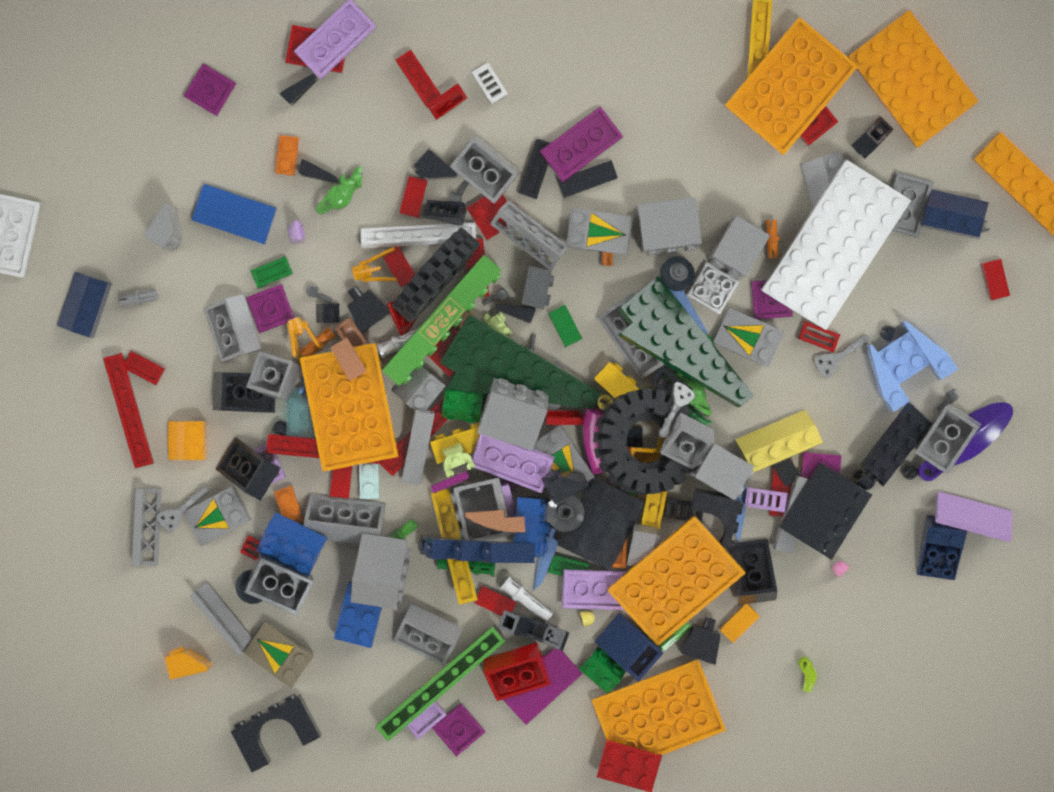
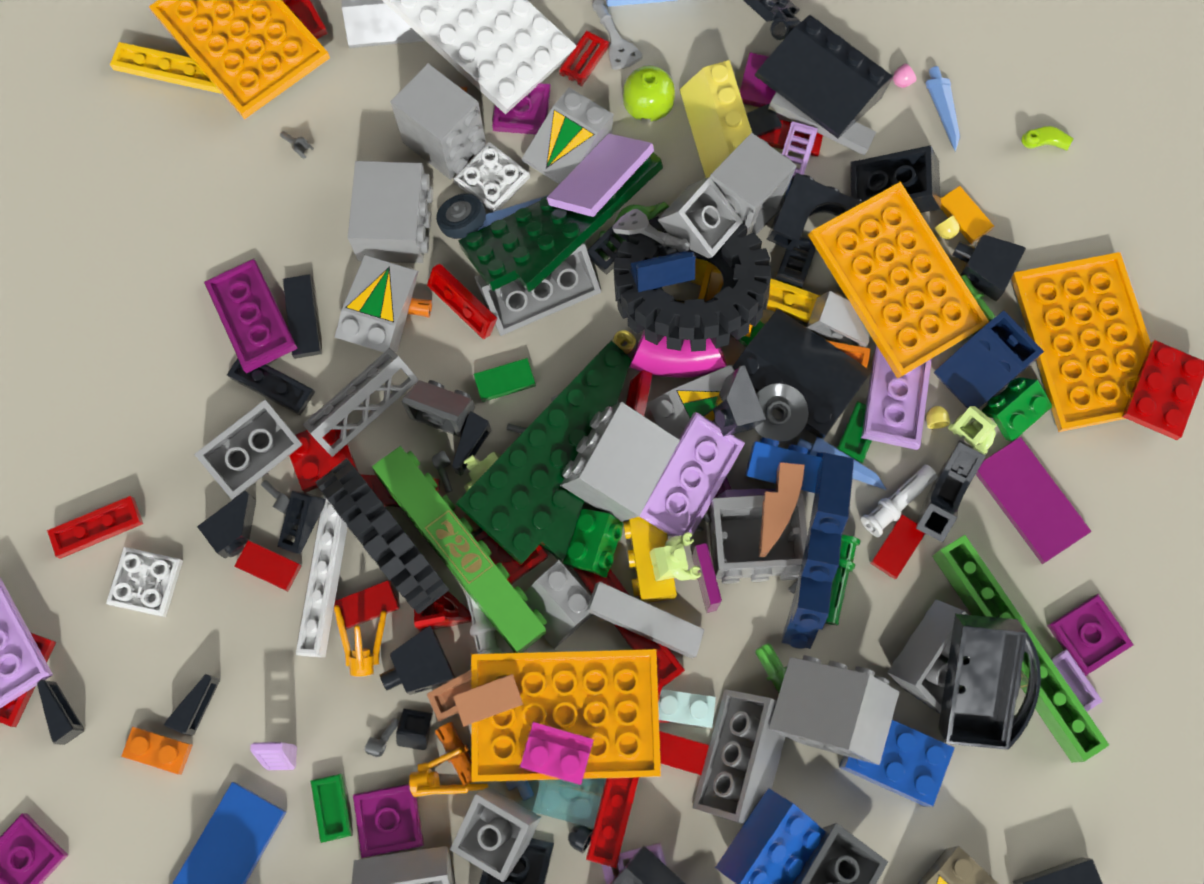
camera: 80 degrees left, 15 degrees down
orange plate [274,485,304,523] -> none
bright green animal [315,166,363,215] -> none
red tile [427,83,468,120] -> none
yellow plate [431,489,478,605] -> none
white slope [472,63,508,105] -> none
red slope [483,642,551,701] -> none
yellow brick [594,362,644,398] -> none
none -> white tile [106,547,183,617]
none -> dark grey hand [280,131,314,159]
none -> red tile [427,263,498,340]
none -> dark pink plate [520,722,594,785]
none -> lavender tile [547,133,654,217]
none -> lime cylinder [623,65,675,121]
none -> dark blue panel [631,251,695,292]
none -> medium blue bar [925,66,960,152]
none -> light yellow hinge [934,216,960,239]
none -> black piece [938,613,1041,750]
none -> yellowish green piece [948,406,997,454]

